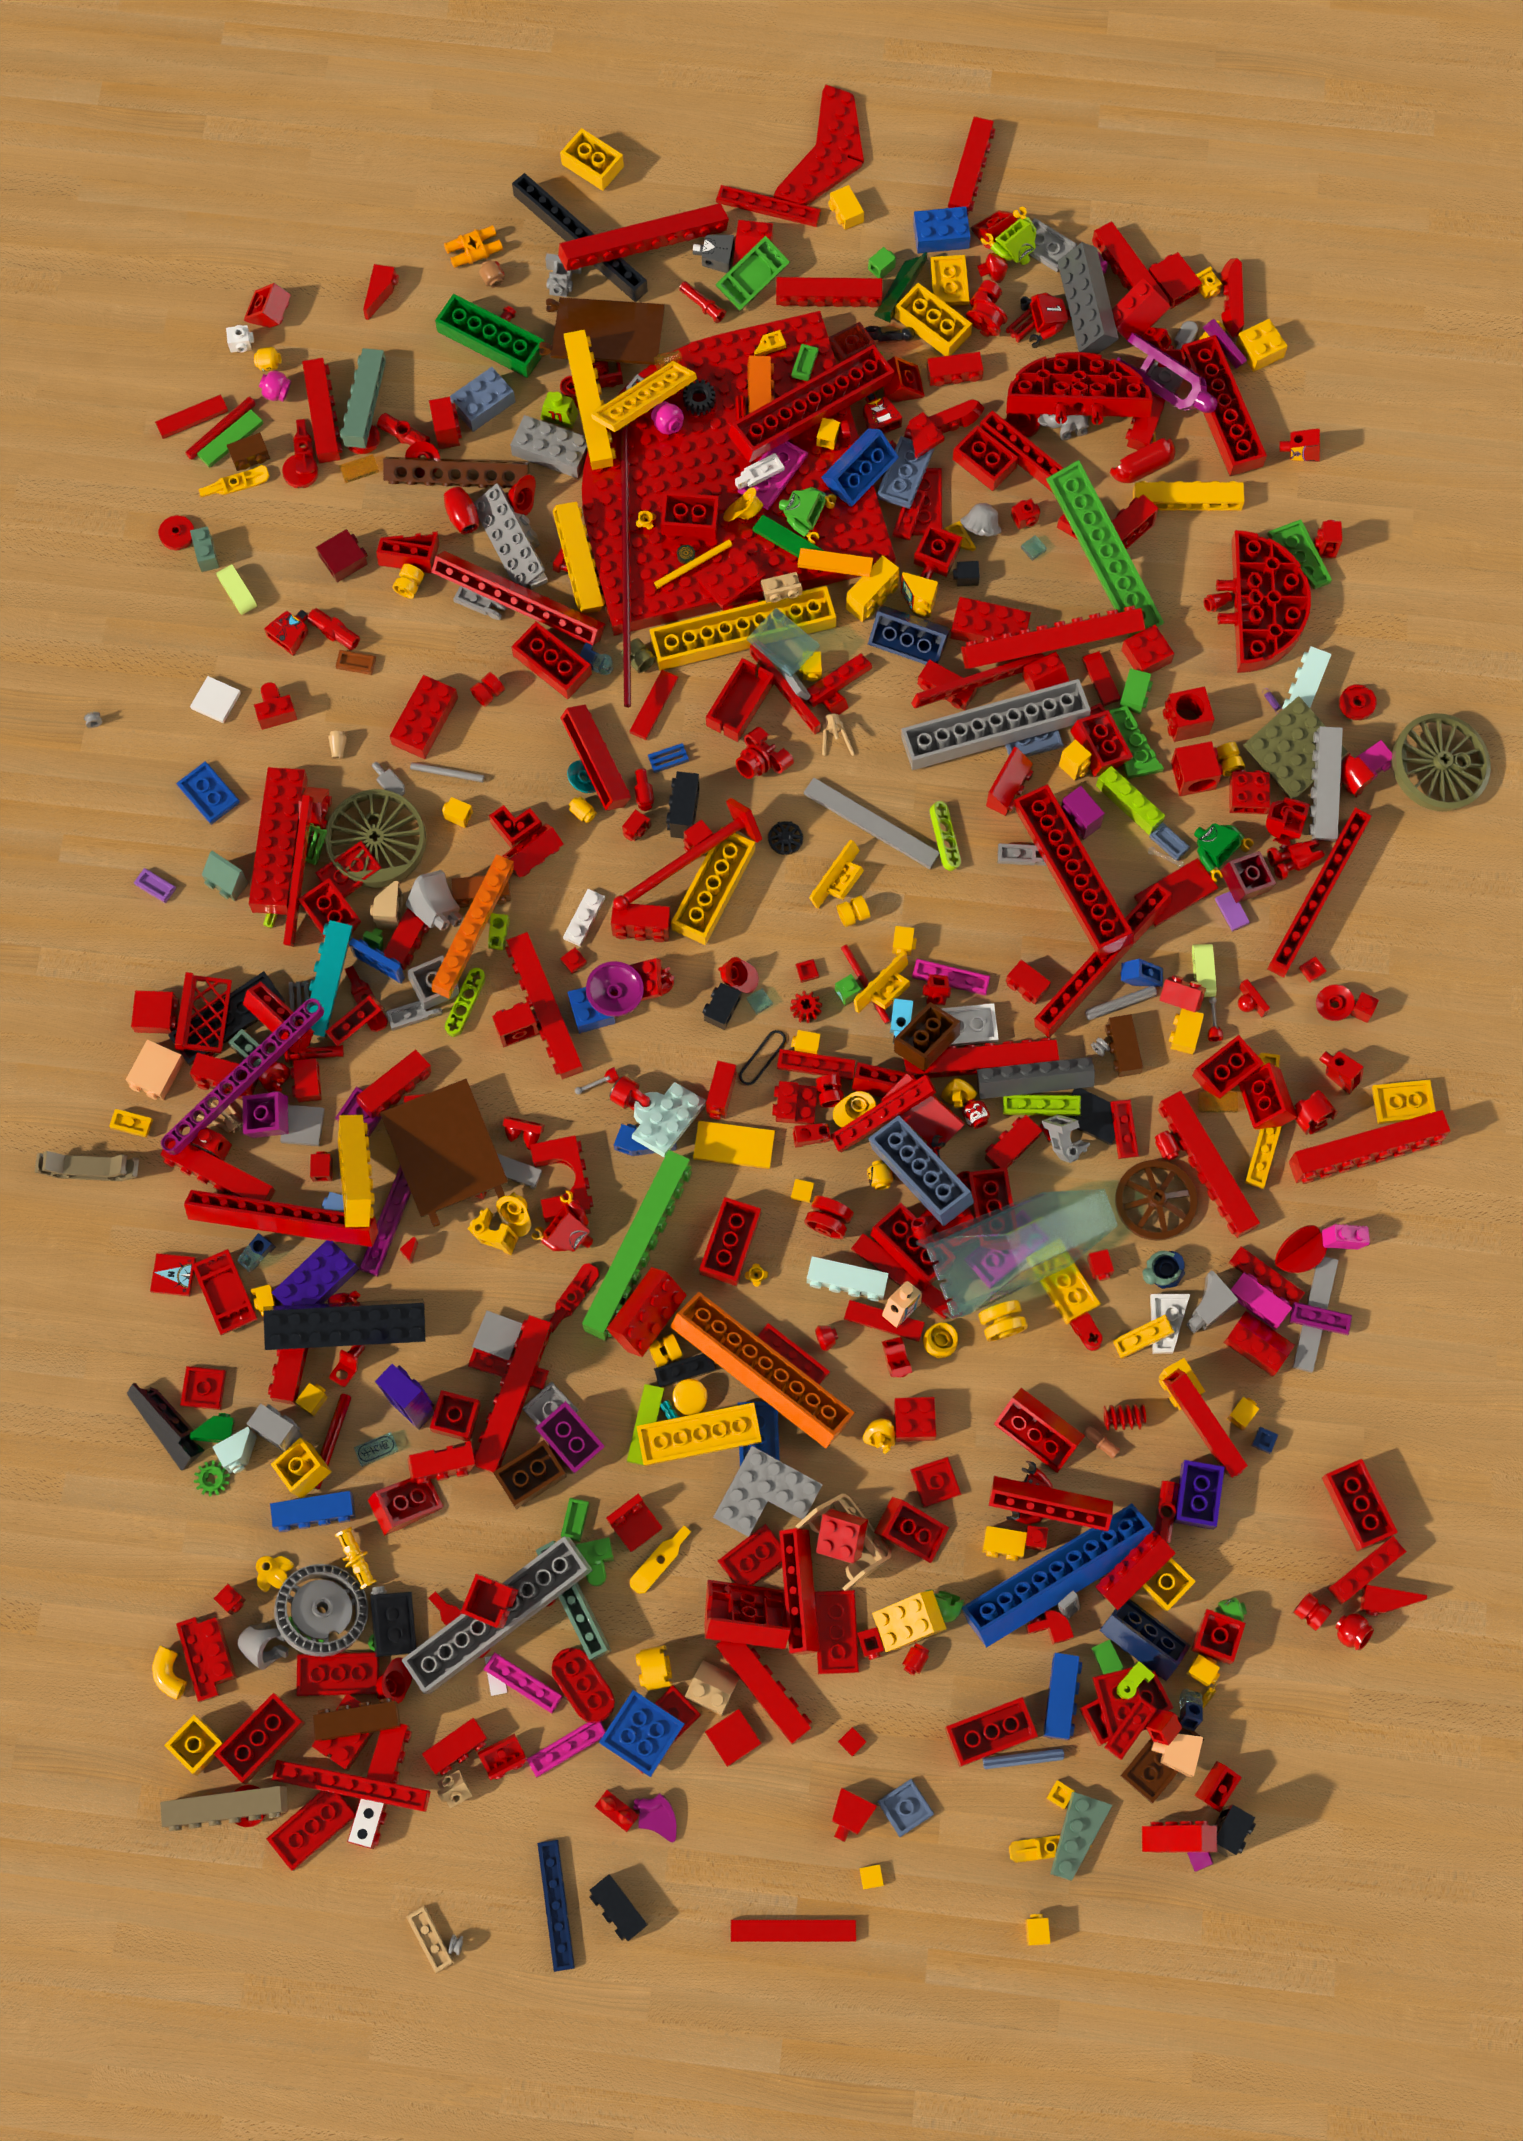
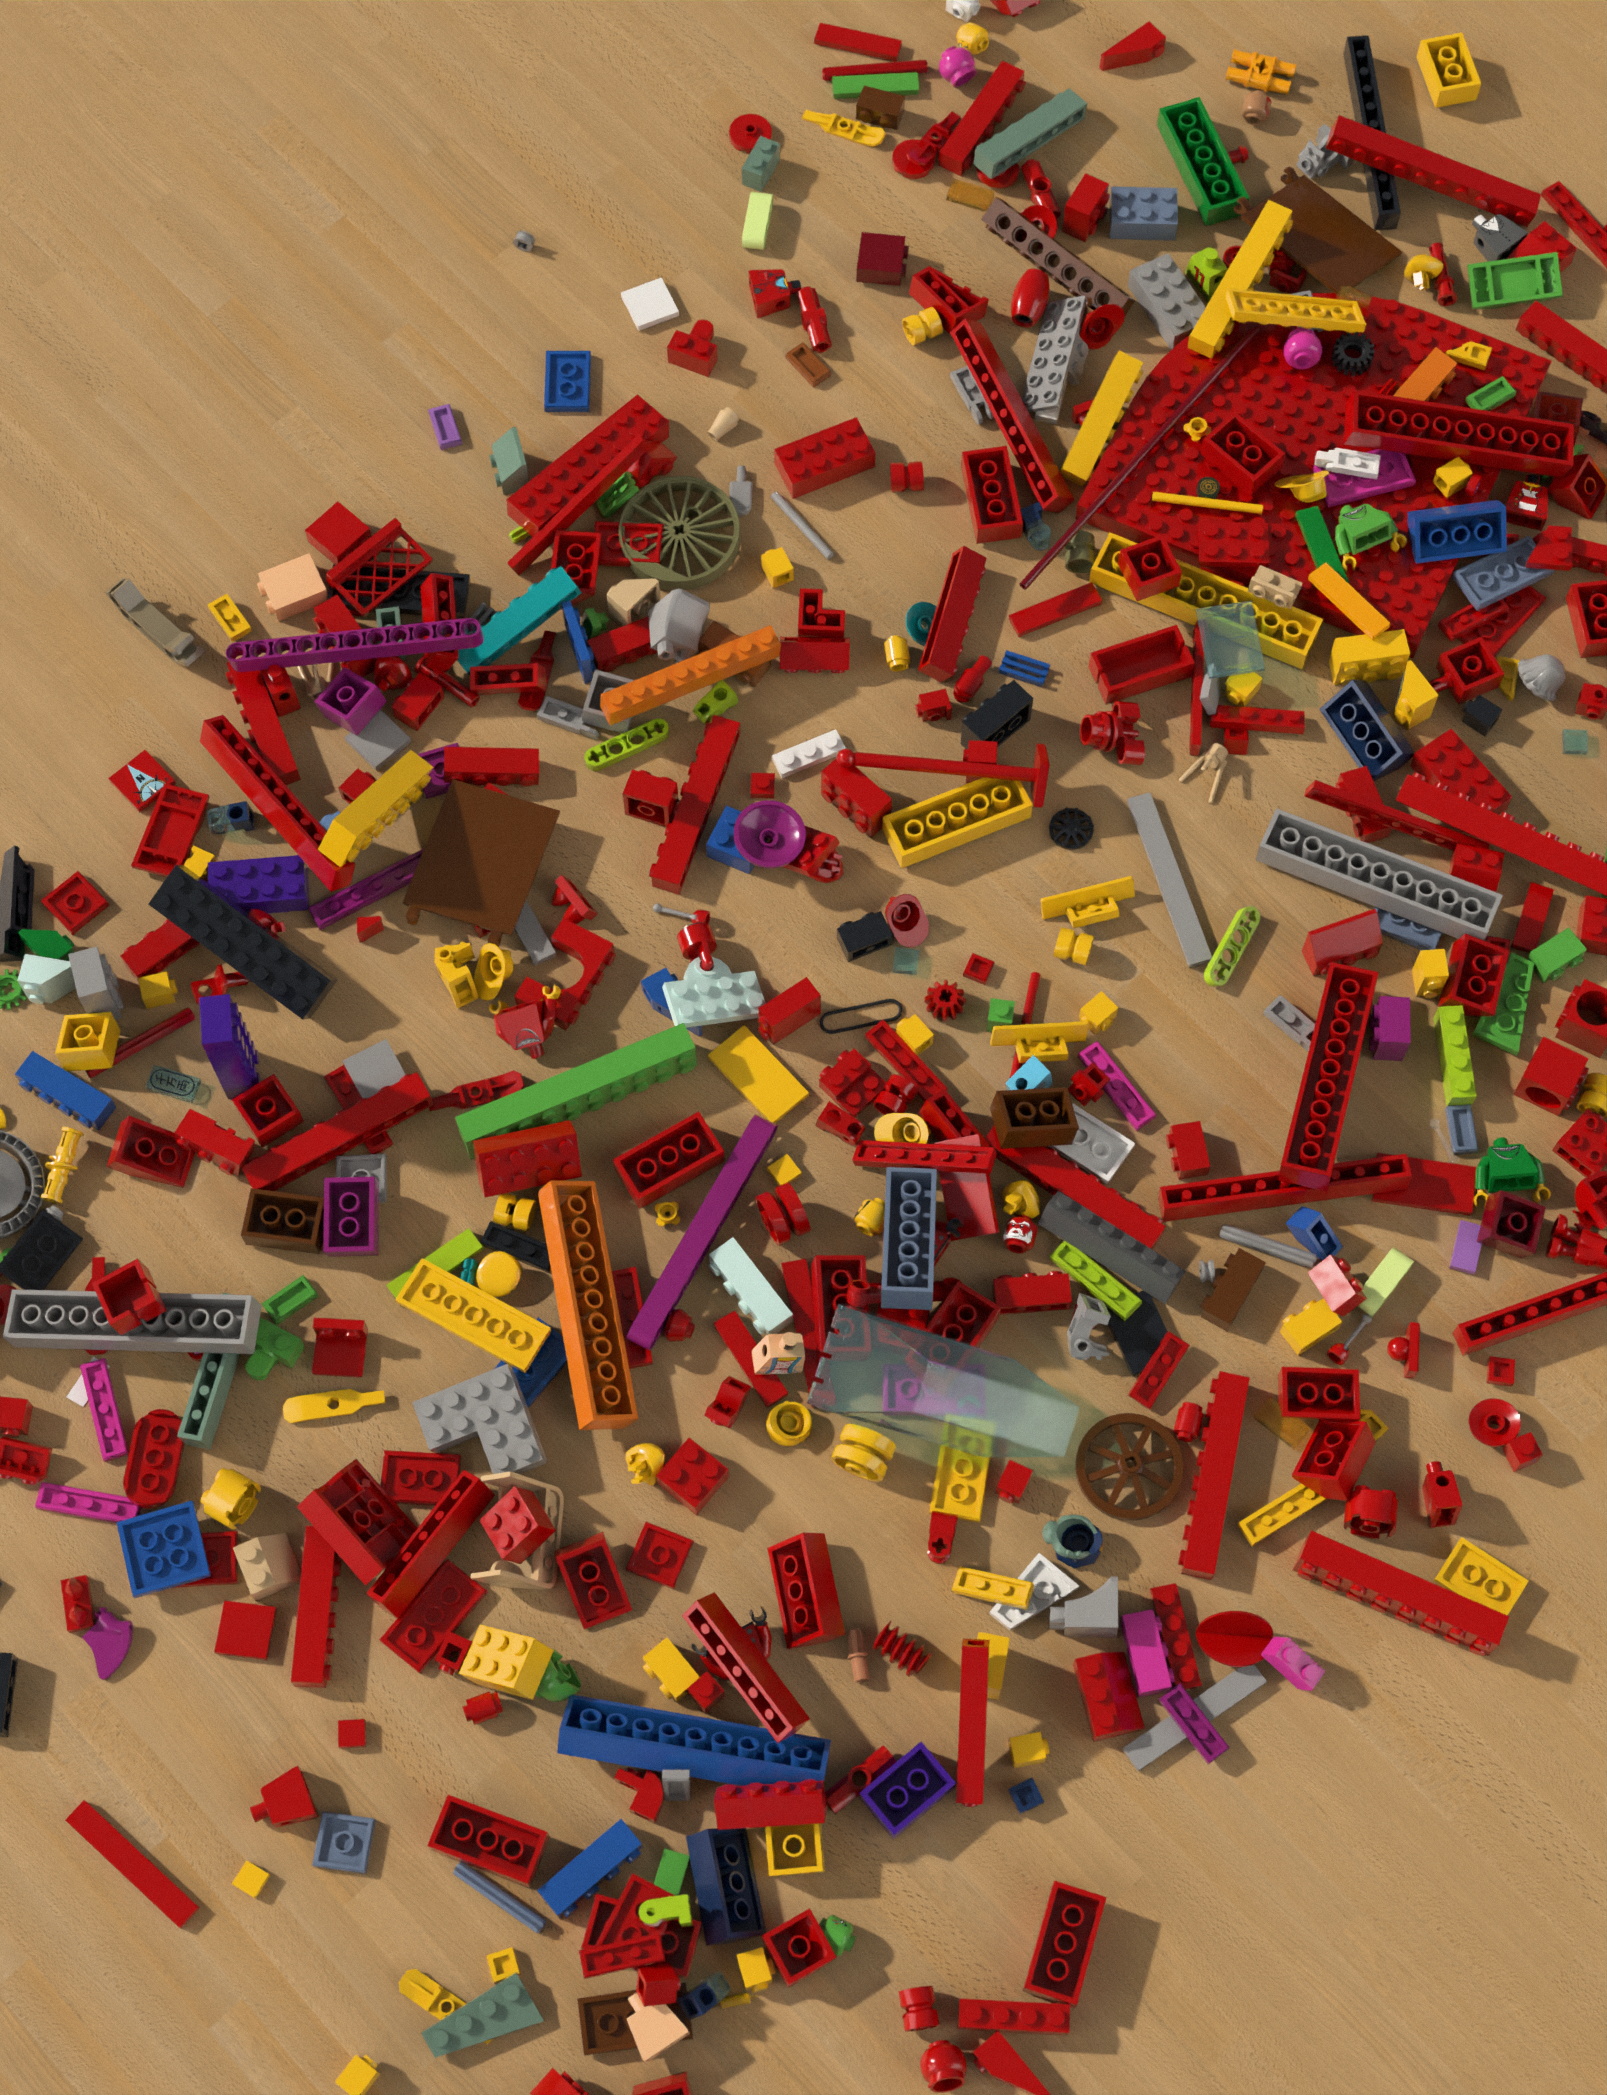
camera: 40 degrees right, 5 degrees down
none -> magenta beam [627,1114,778,1351]
none -> red brick [1118,534,1182,601]
none -> yellow piece [1404,254,1443,291]

